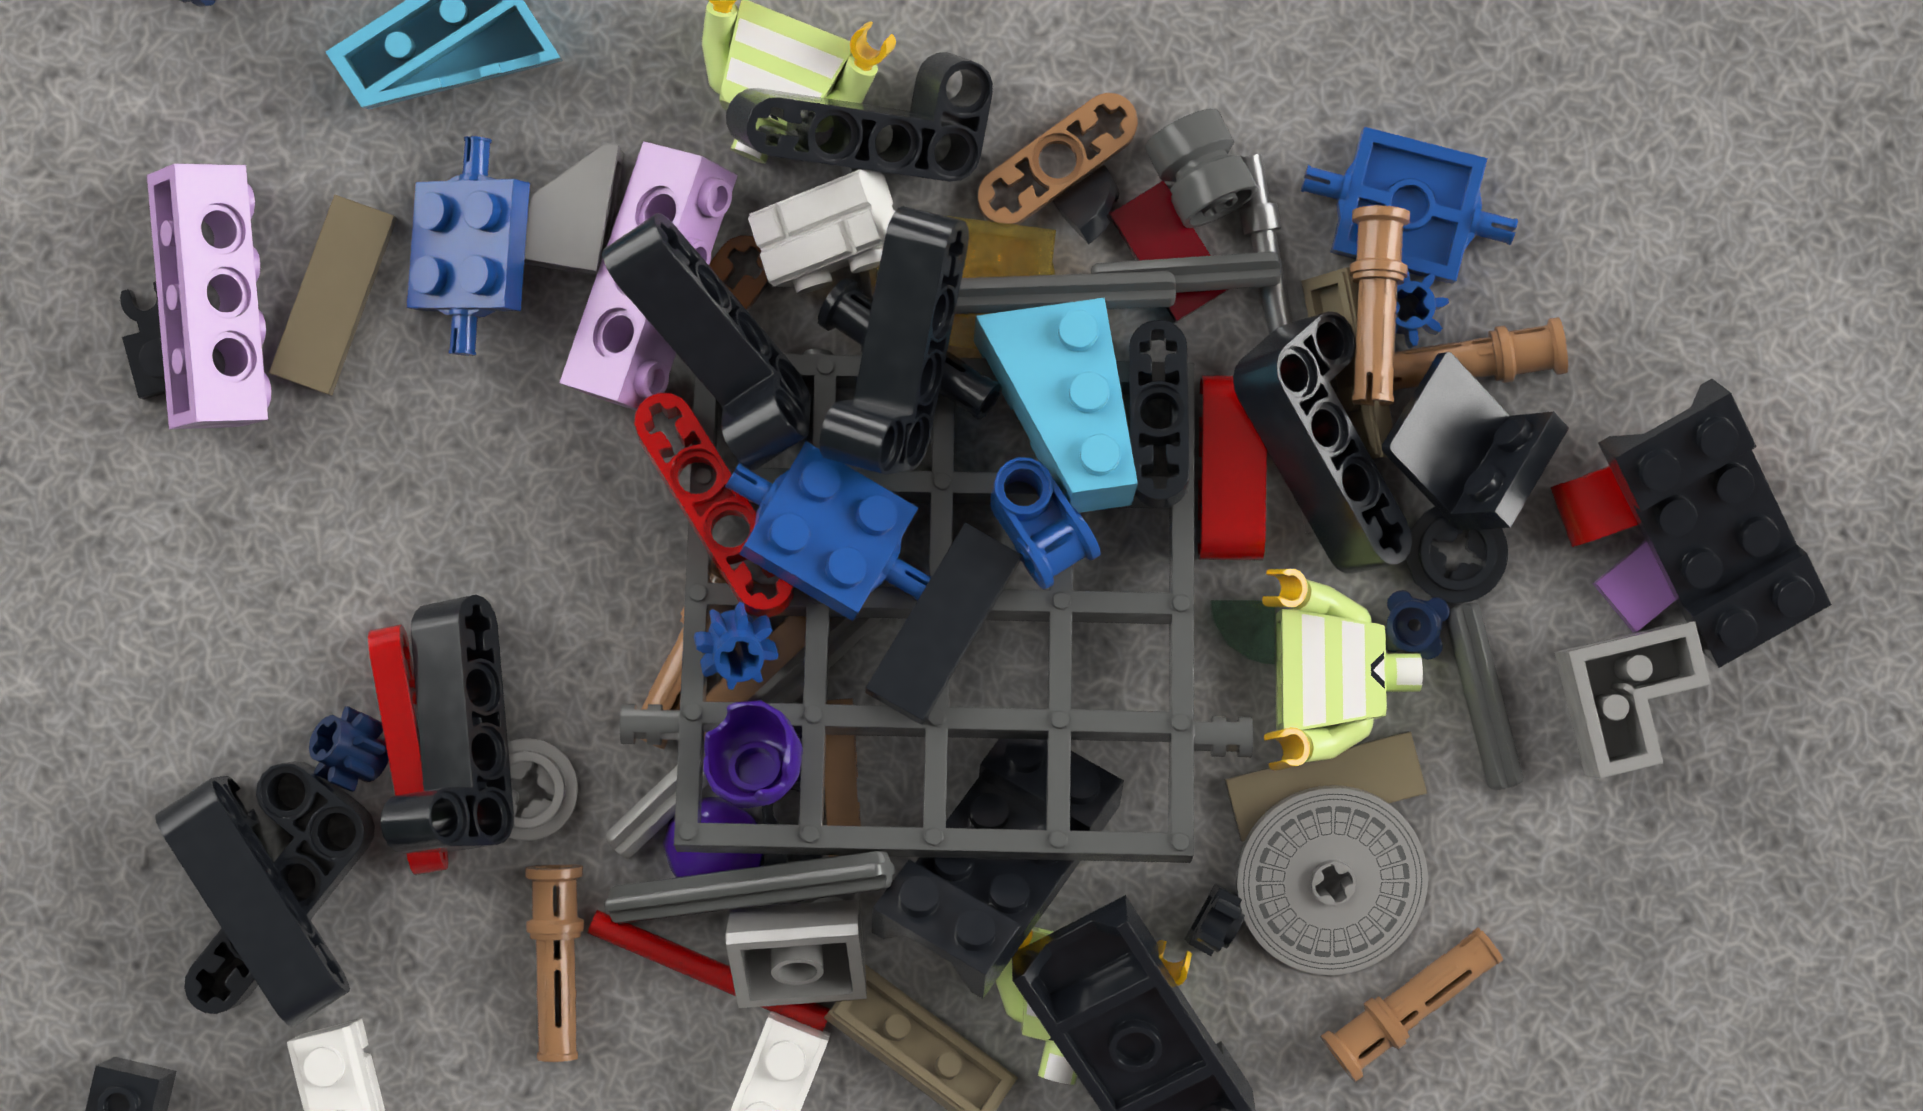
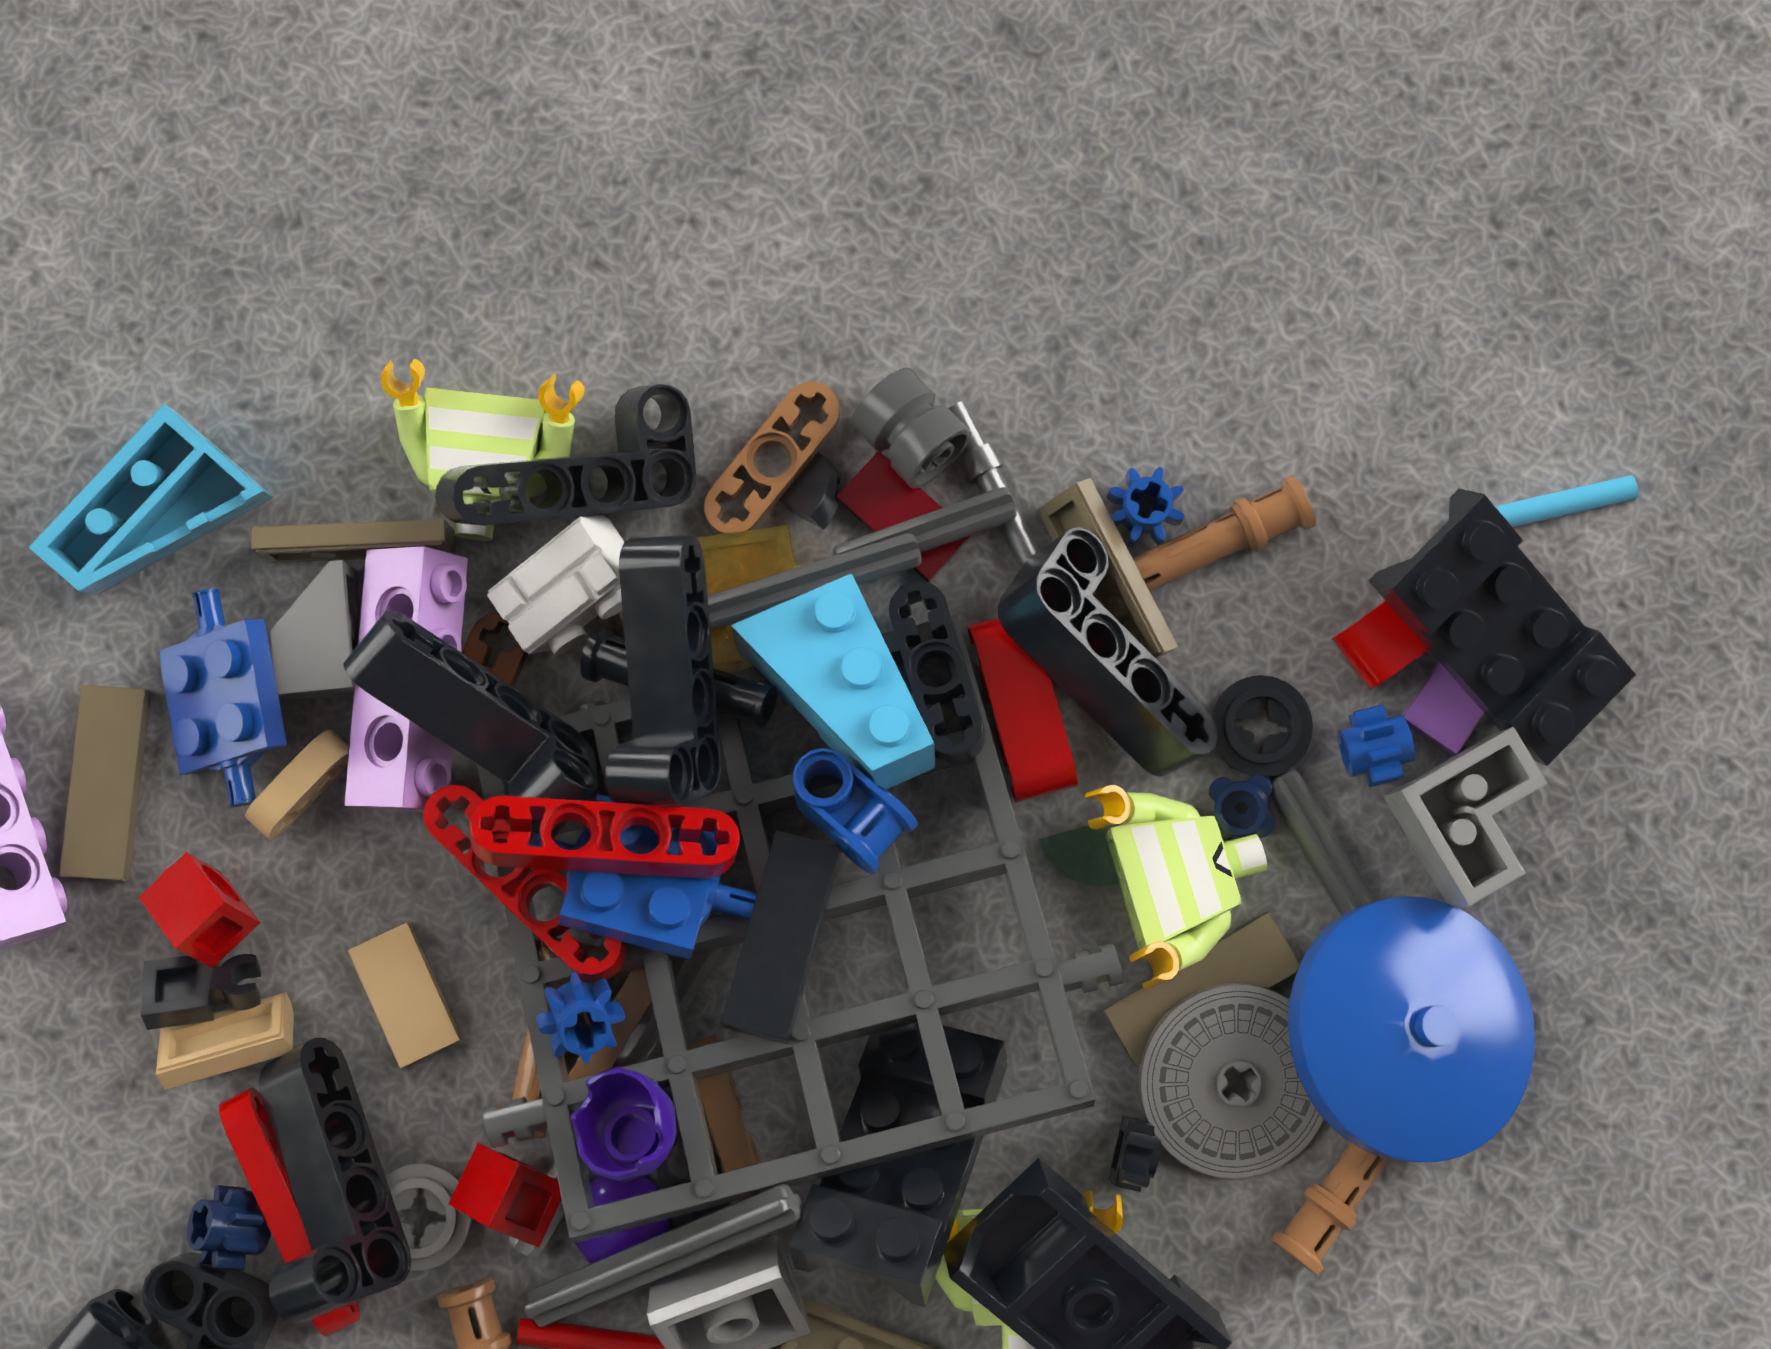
camera: 15 degrees left, 5 degrees down
blue plate [1301,127,1518,284] -> none
medium nougat pin [1350,205,1410,406] -> none
black bracket [1382,352,1569,531] -> none
none -> red brick [138,852,261,968]
none -> black plate [141,954,261,1030]
none -> tan tile [156,992,294,1090]
none -> tan beam [245,729,350,840]
none -> dark tan tile [251,519,456,563]
none -> tan tile [348,922,463,1069]
none -> red brick [448,1143,562,1248]
none -> red beam [470,796,740,878]
none -> blue dish [1288,896,1535,1162]
none -> blue gear [1337,704,1415,787]
none -> medium azure bar [1448,475,1638,528]

